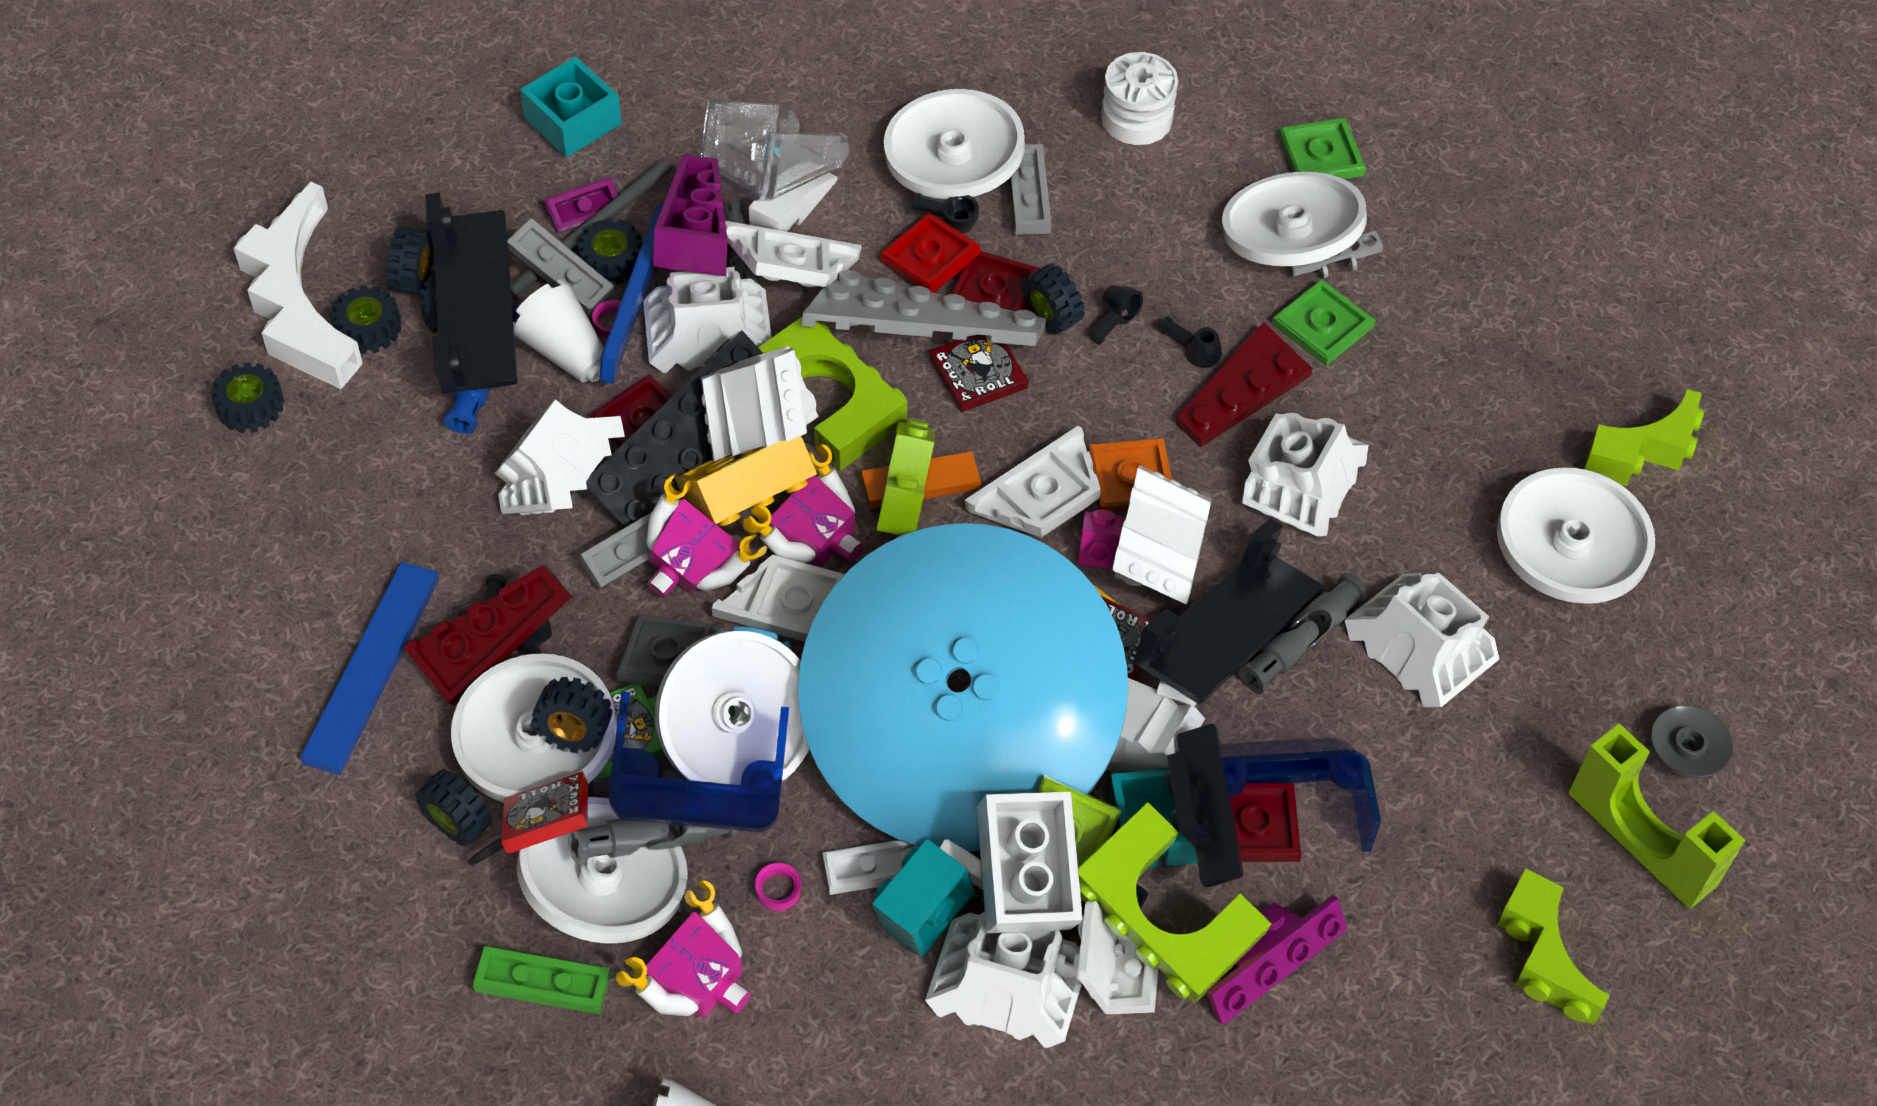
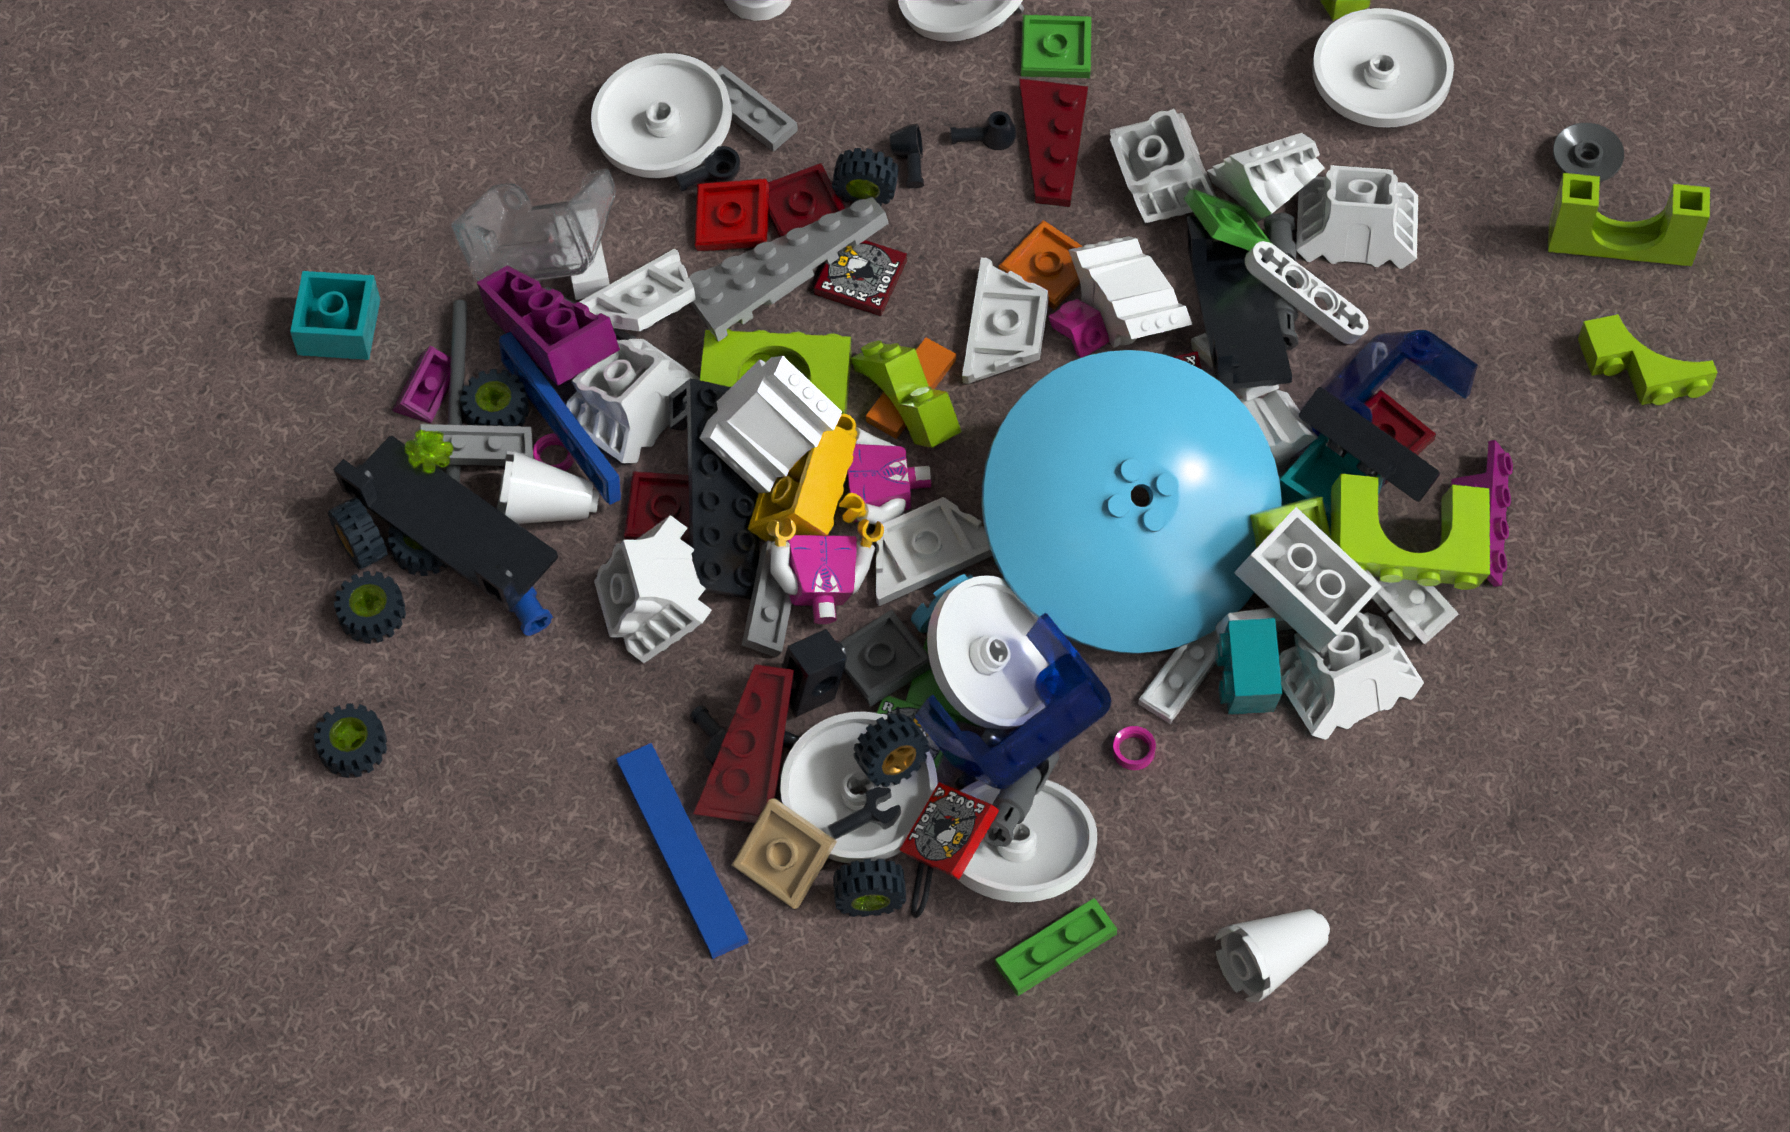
camera: 40 degrees left, 5 degrees up
white arch [234,182,363,389] -> none
torso [616,880,751,1018] -> none
none -> clear neon green plant [405,430,453,473]
none -> tan tile [731,798,837,909]
none -> black brick [782,629,847,717]
none -> black bar [827,787,901,840]
none -> bright green tile [1184,189,1272,251]
none -> white slope [1207,133,1325,222]
none -> white beam [1245,241,1368,344]

